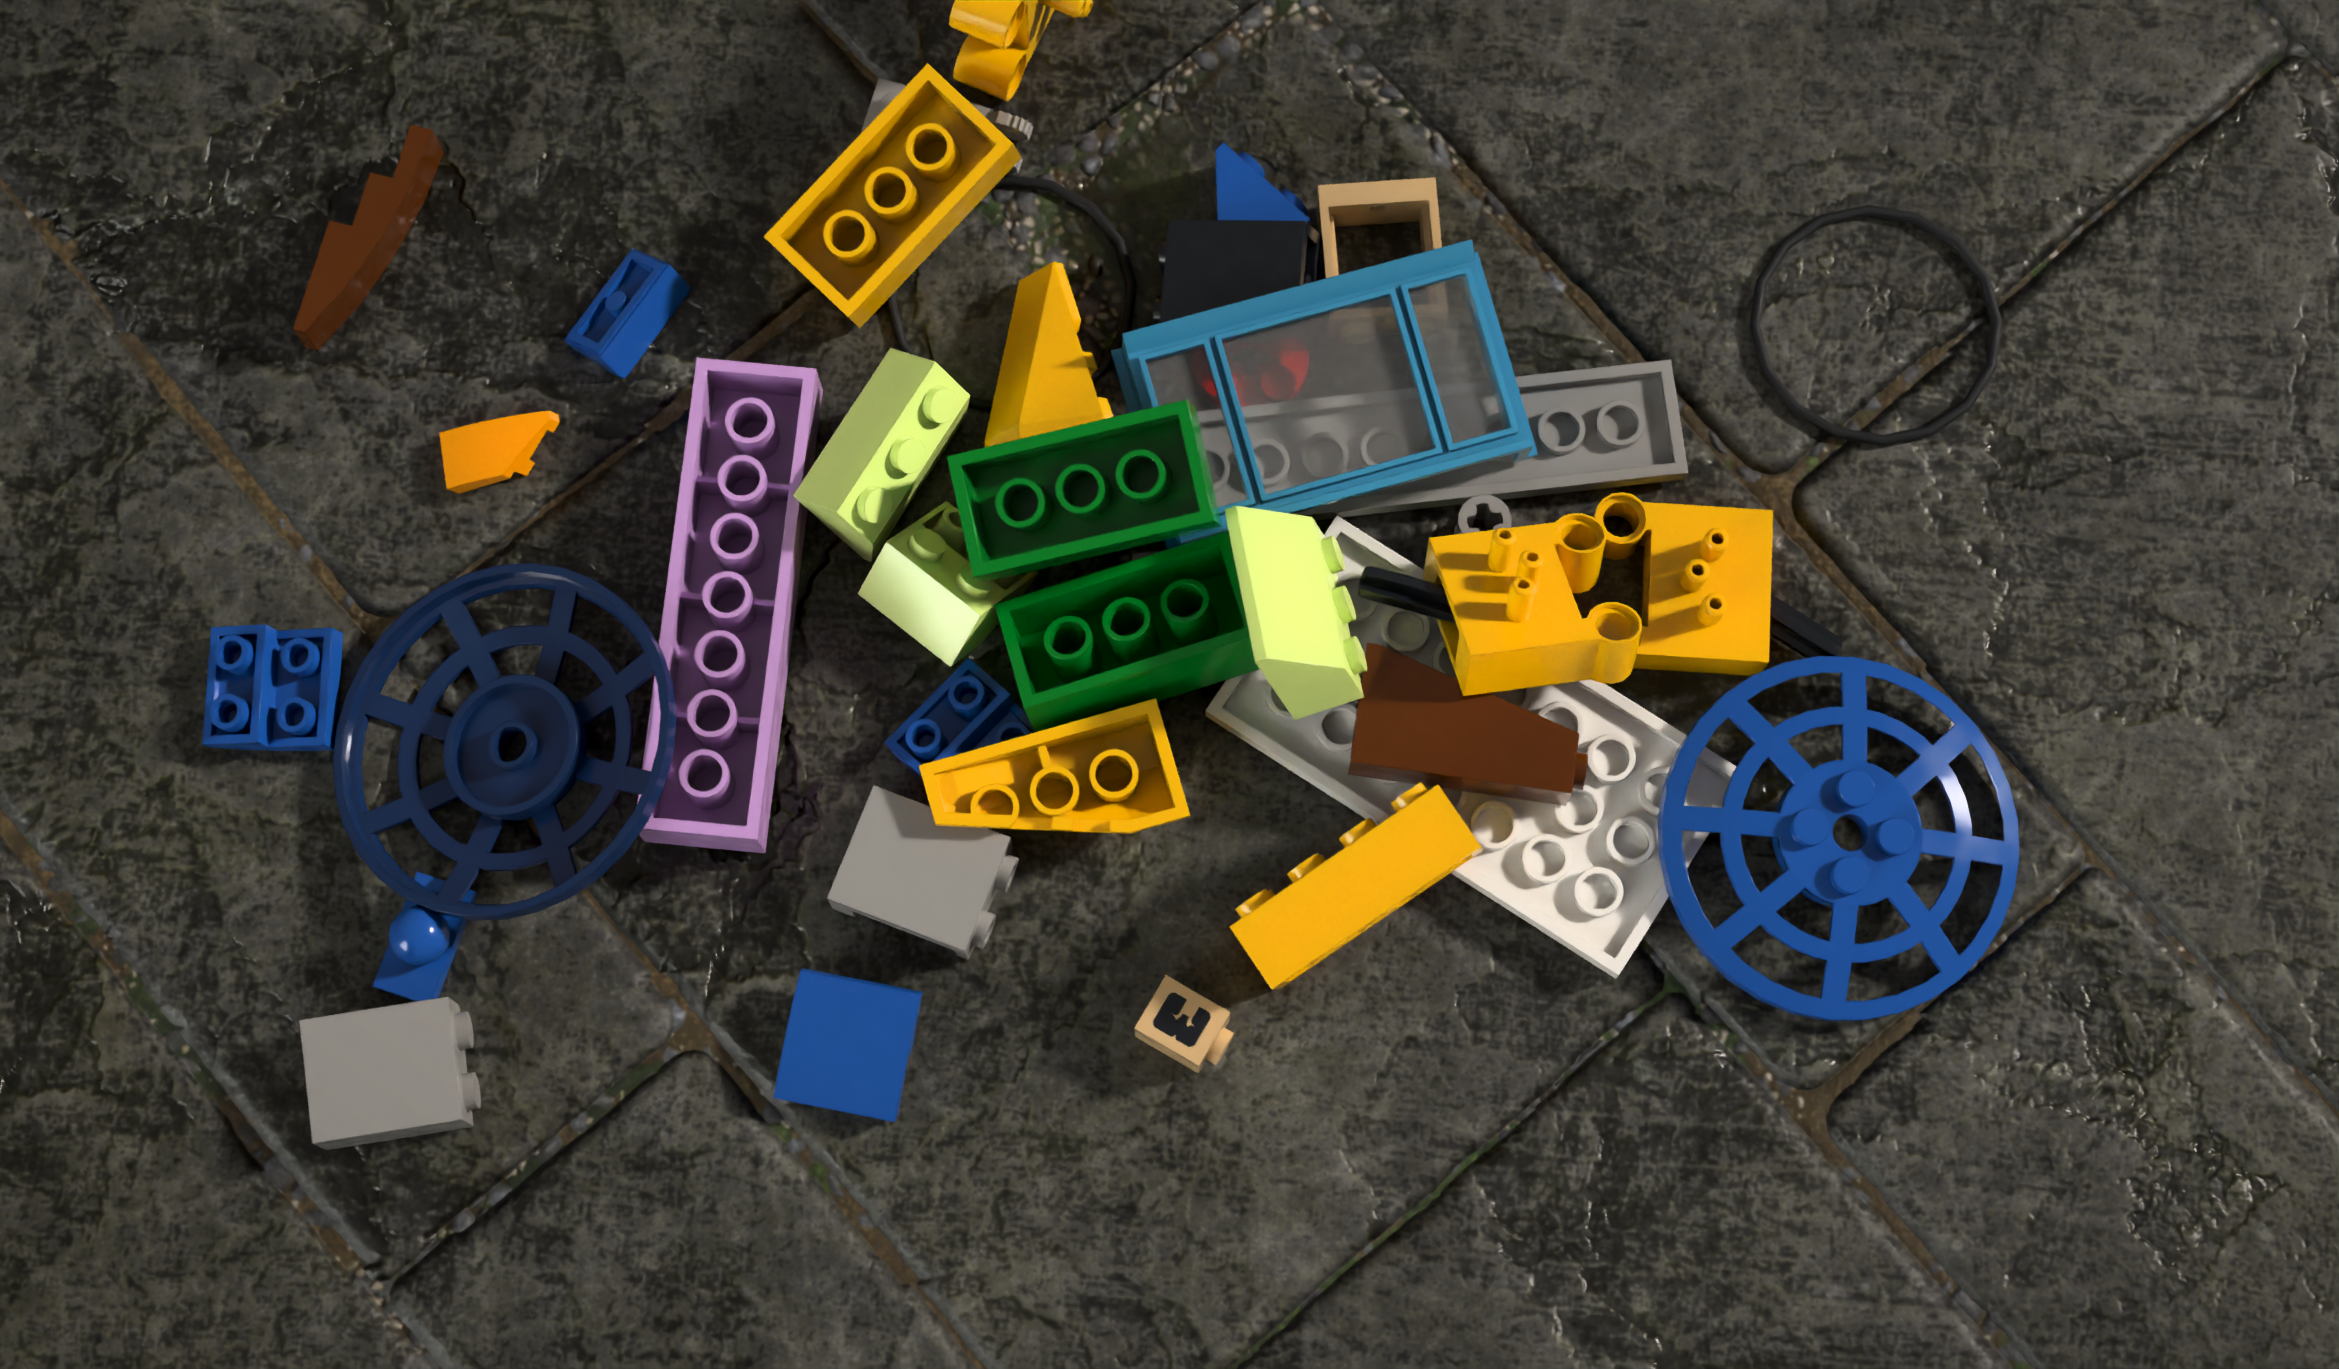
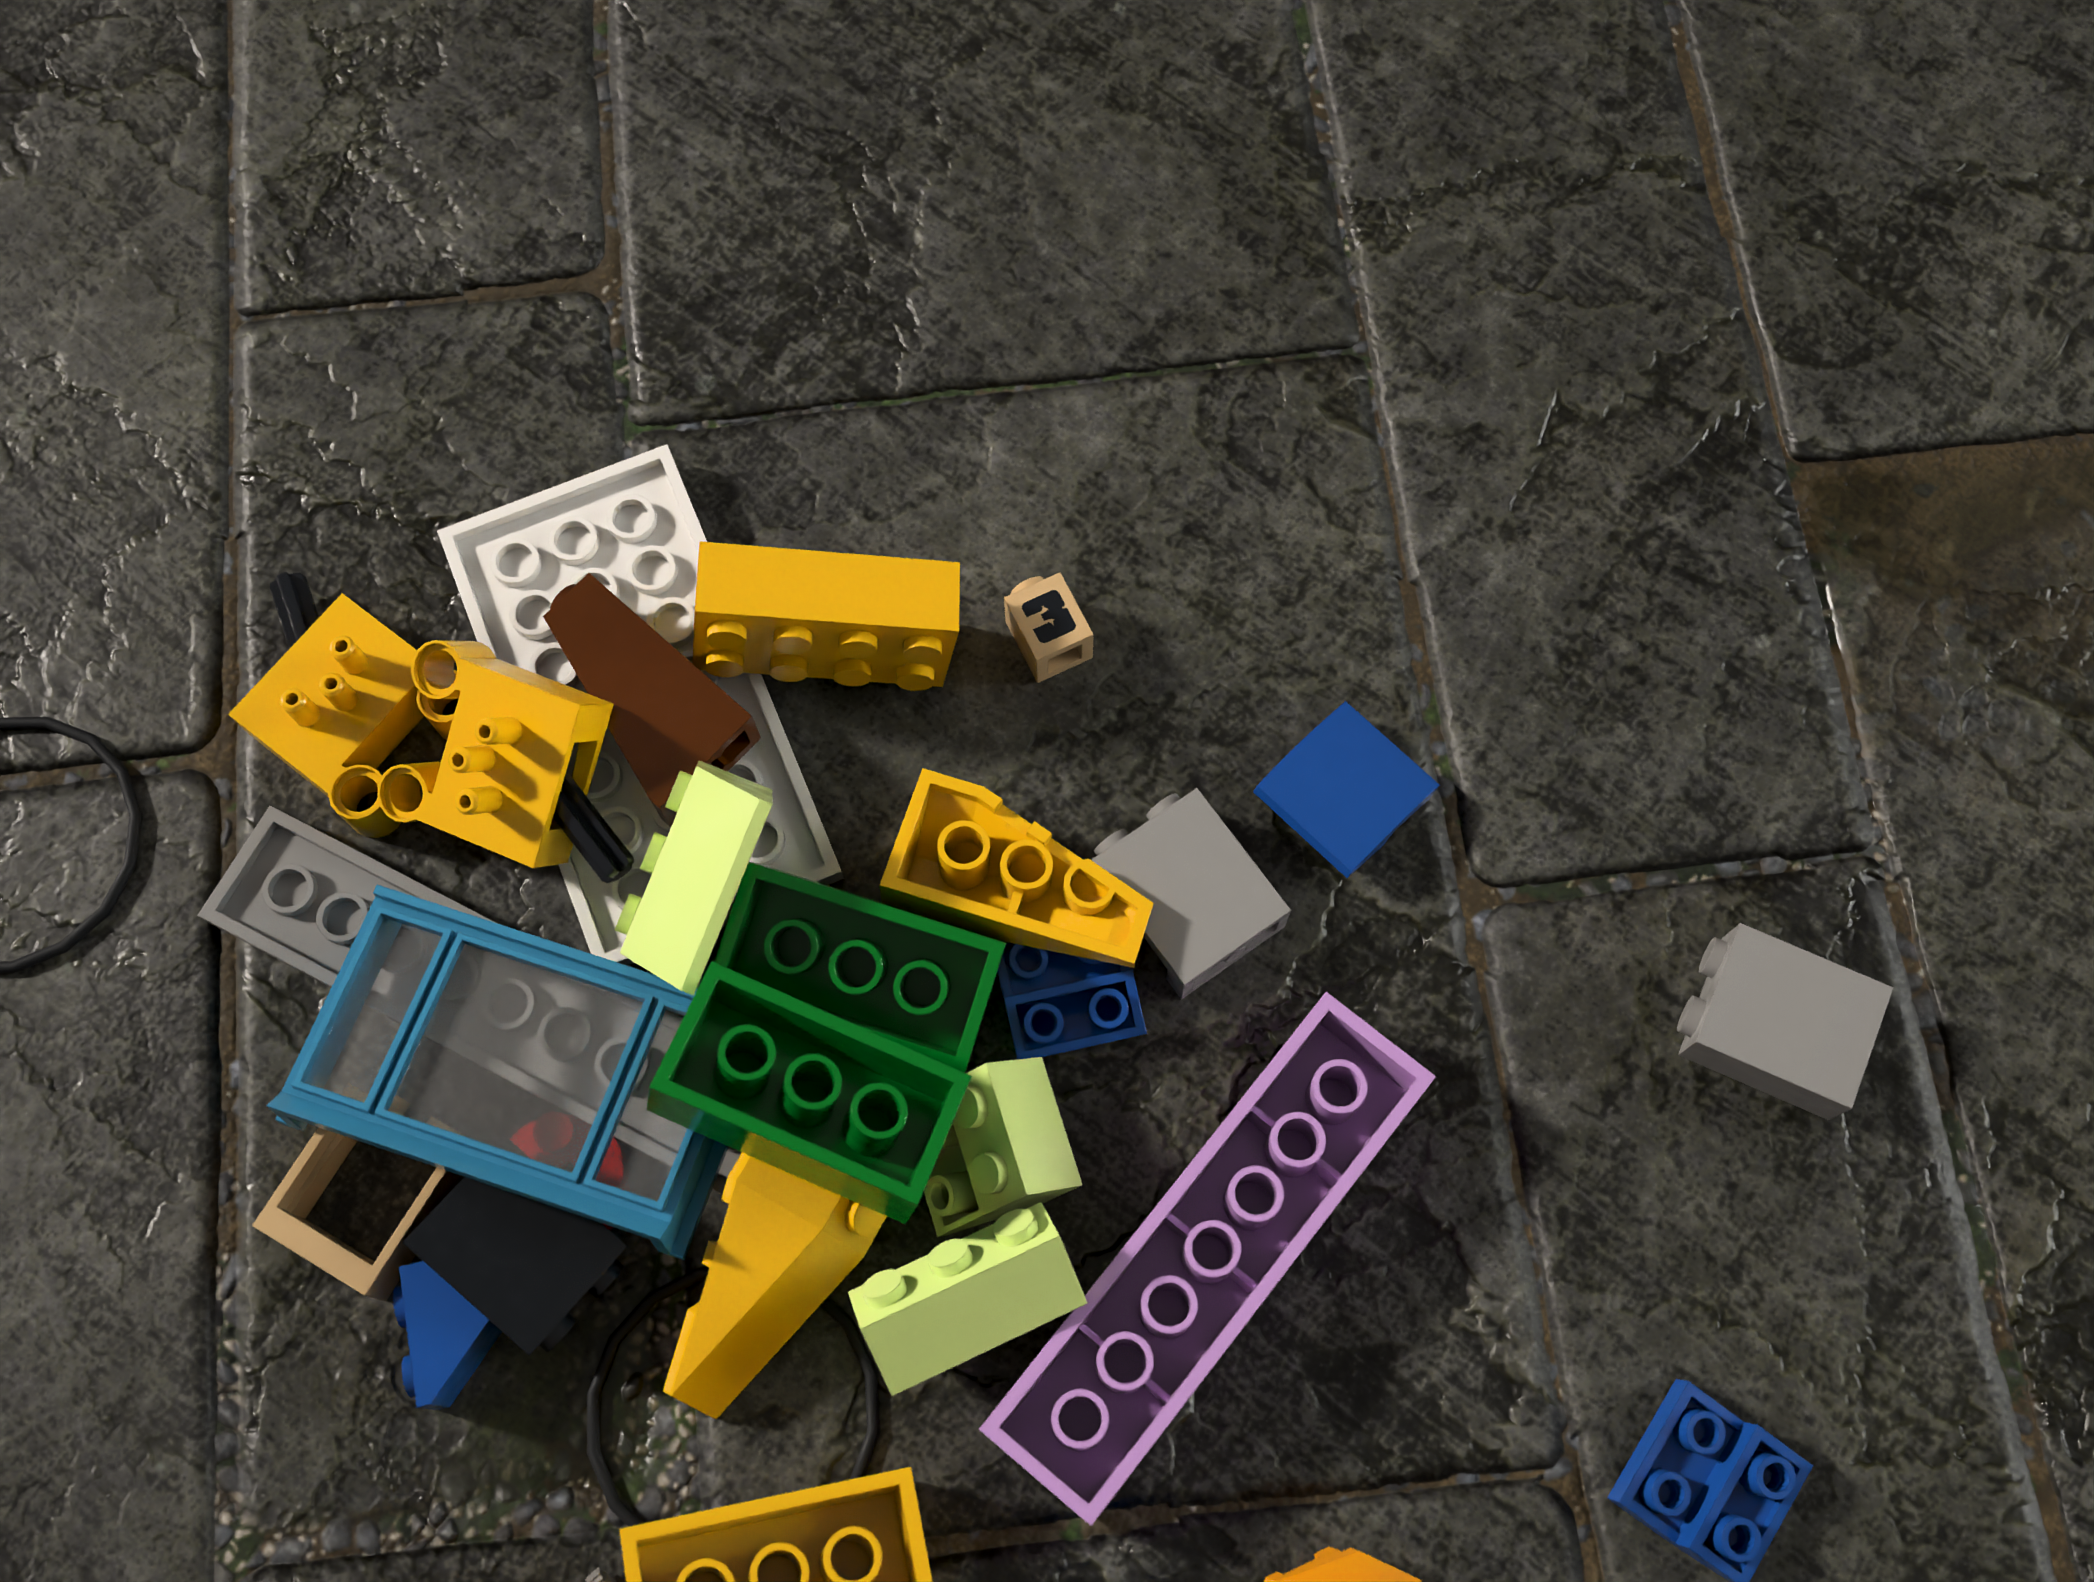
camera: 145 degrees left, 5 degrees down
dark blue dish [333,563,677,921] -> none
blue tile [373,872,478,1002] -> none
light grey bush [1454,495,1512,535] -> none
blue dish [1658,656,2020,1021] -> none

